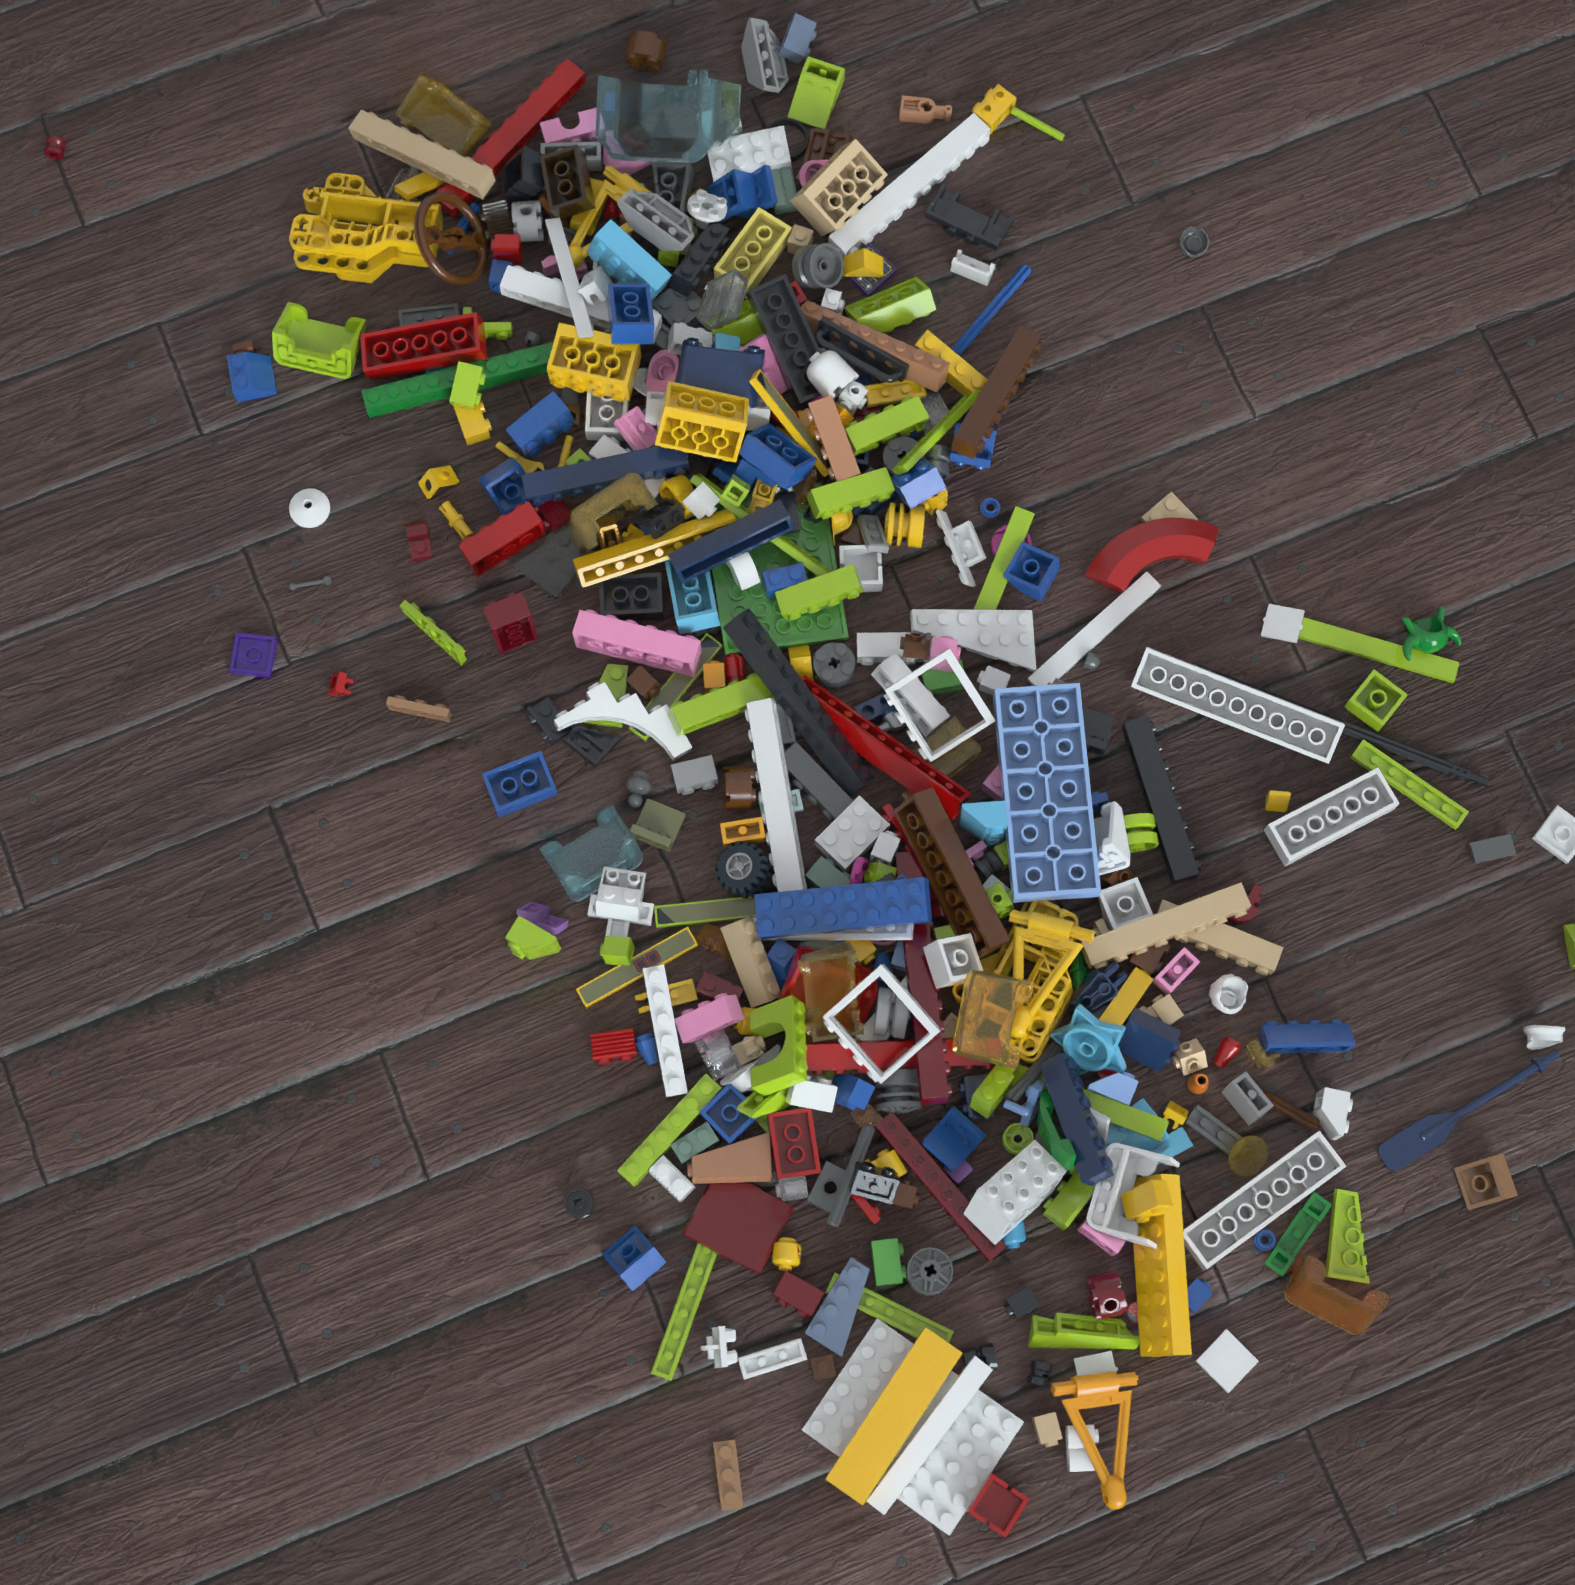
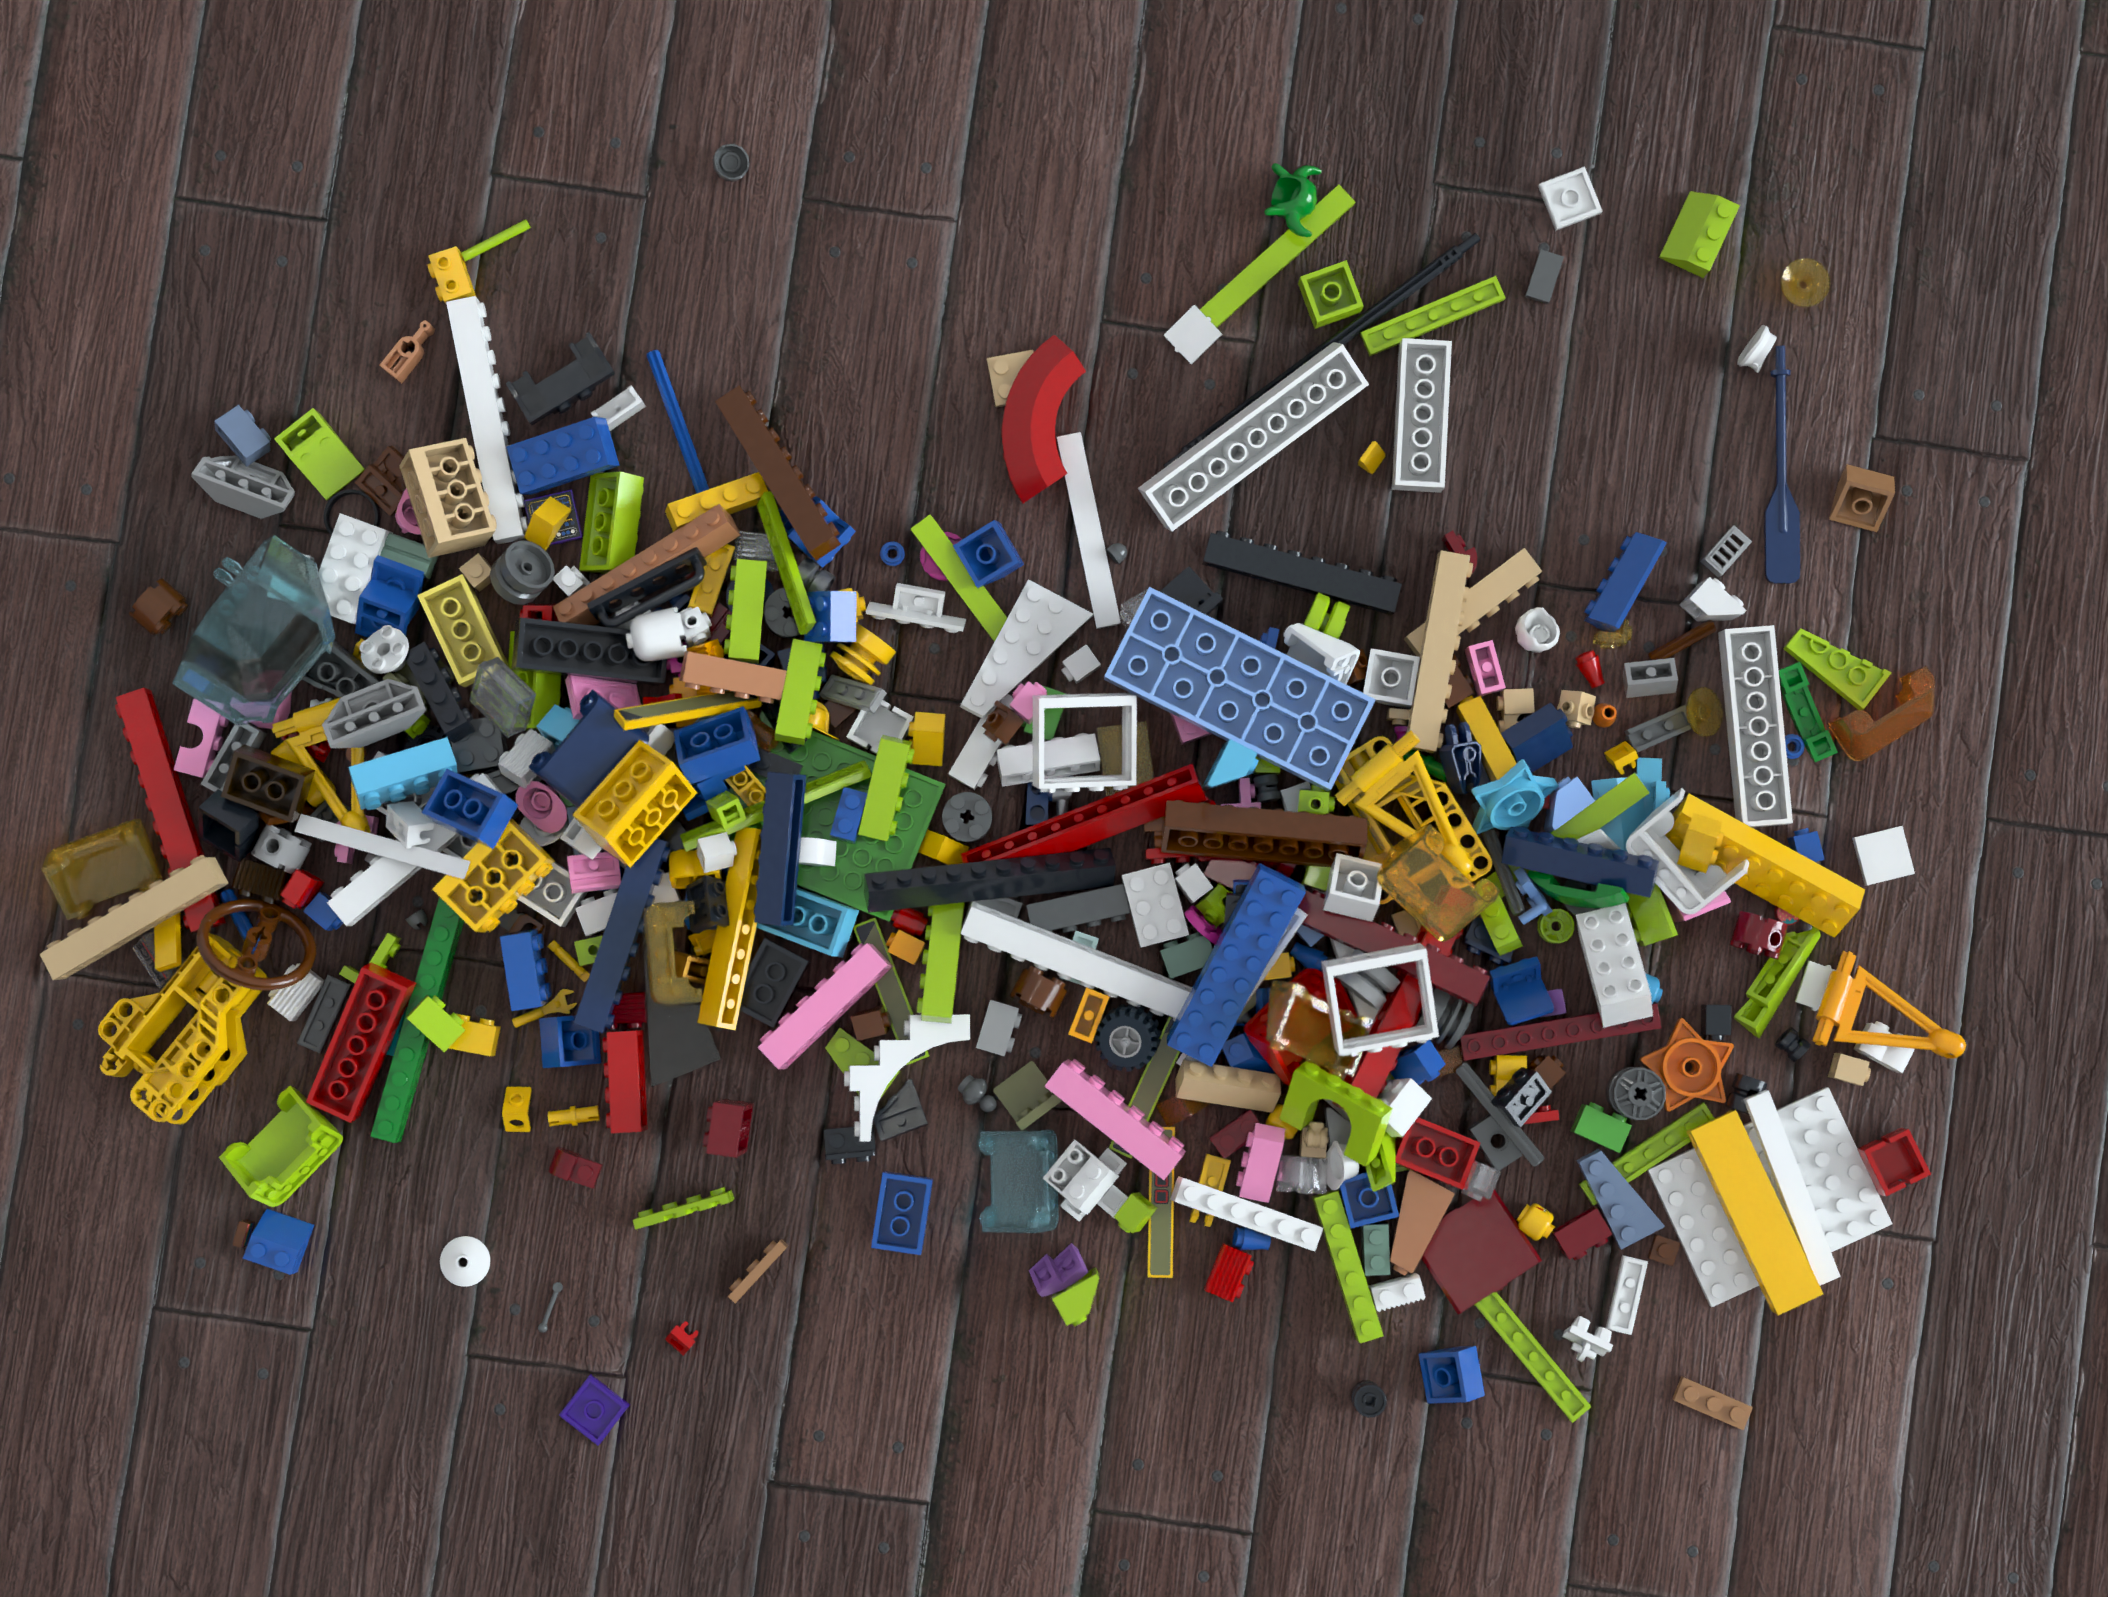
camera: 60 degrees left, 10 degrees up
none -> white brick [267,963,325,1021]
none -> blue brick [506,417,620,495]
none -> yellow brick [908,712,945,766]
none -> bright pink brick [1045,1059,1186,1180]
none -> orange plate [1639,1018,1734,1112]
none -> light grey slope [1700,525,1752,578]

